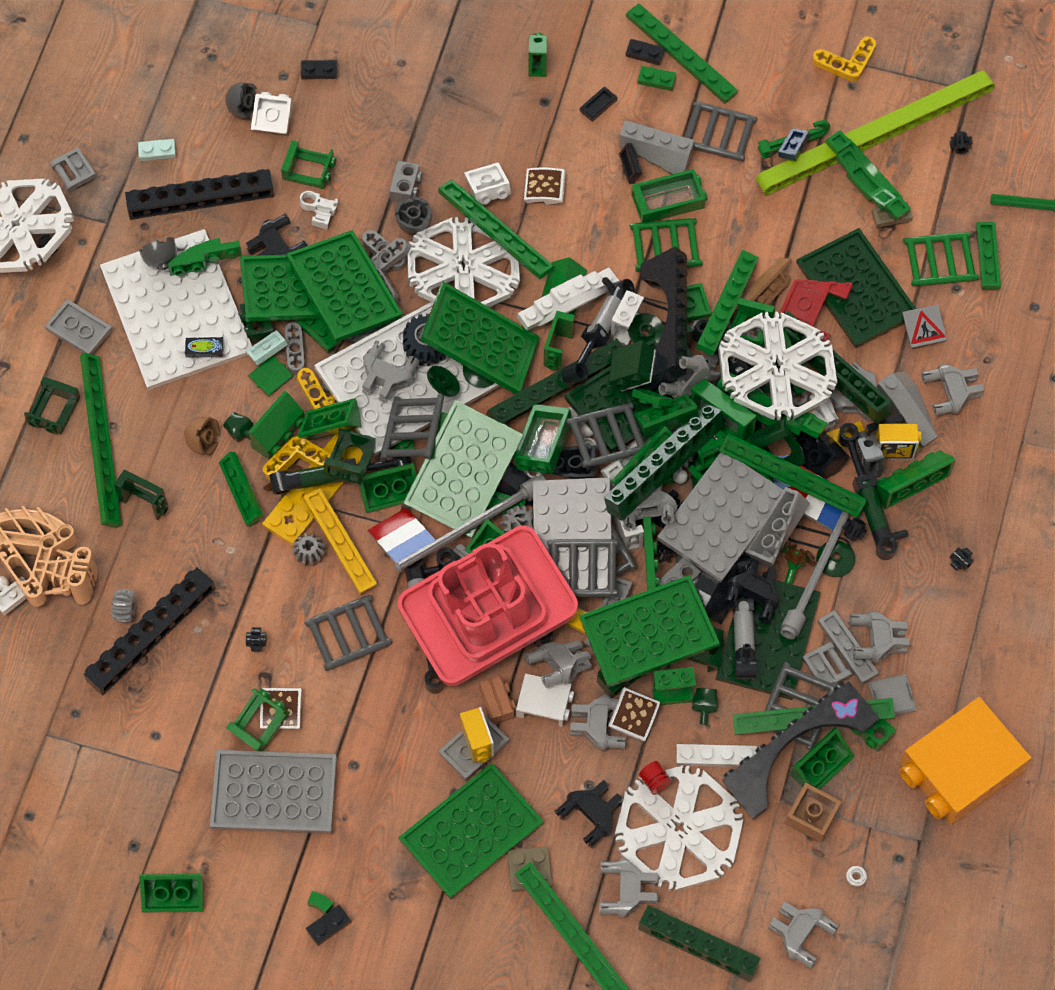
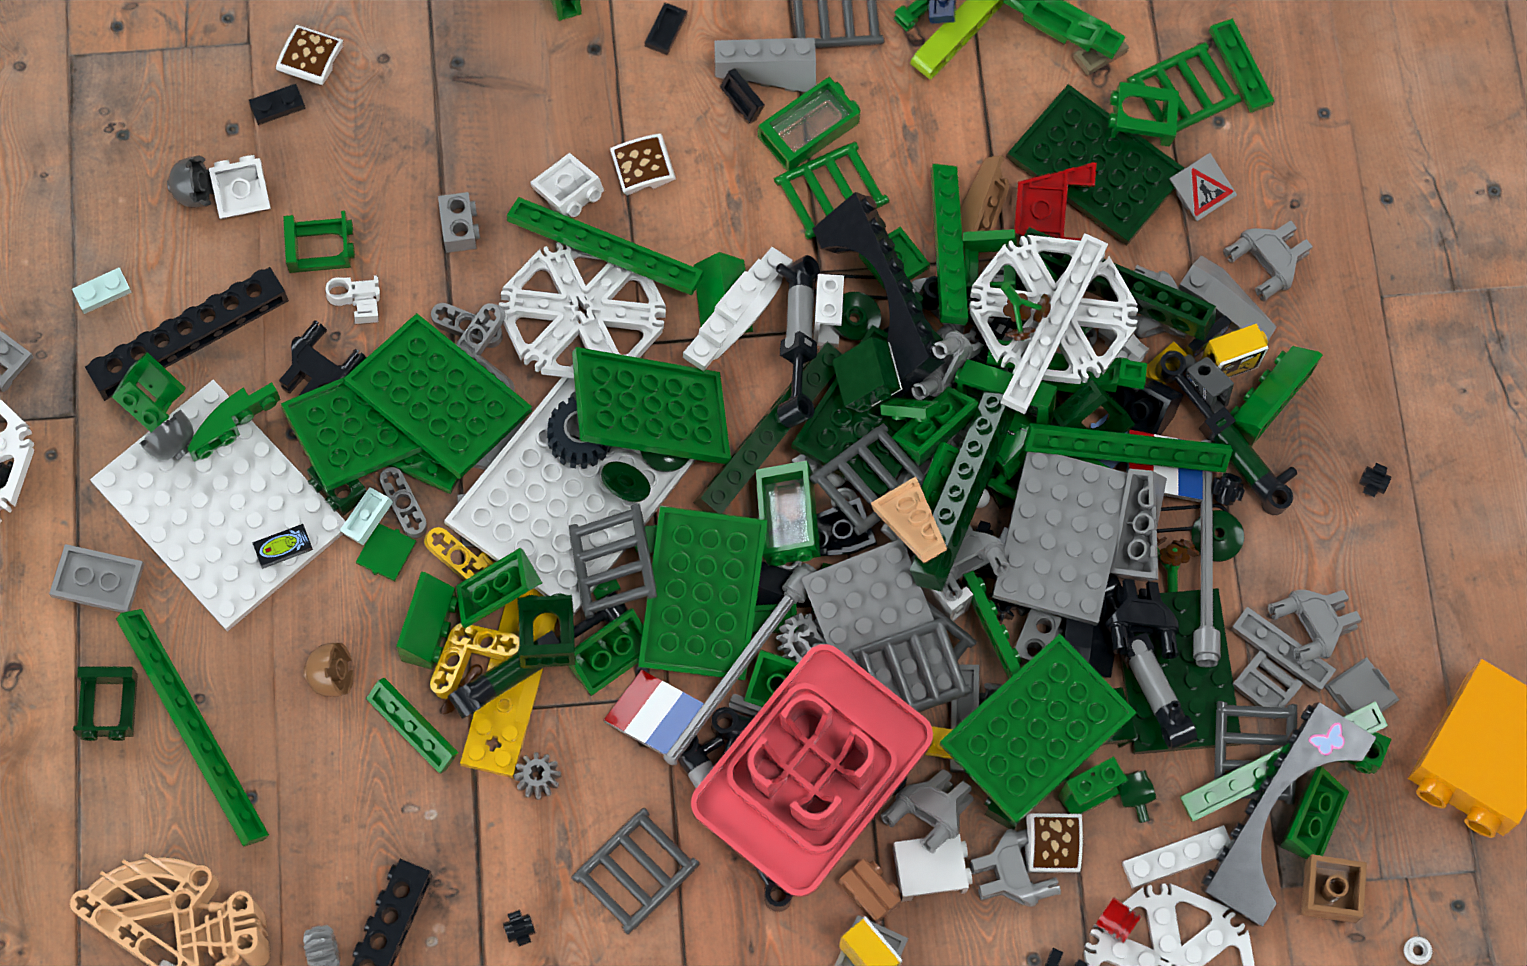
camera: 25 degrees left, 5 degrees up
dark green panel [114,469,168,520] -> none
dark green piece [223,412,254,441] -> none
yellow plate [303,488,377,595] -> none
light grey connector [362,340,420,403] -> none
dark grey cylinder [395,196,432,234] -> none
green panel [543,311,575,370] -> none
none -> green panel [112,352,186,432]
none -> slope [276,25,343,85]
none -> light nougat wing [871,476,947,563]
none -> white plate [1001,233,1108,414]
none -> reddish brown plant [1001,282,1051,341]
none -> green panel [1108,82,1179,147]

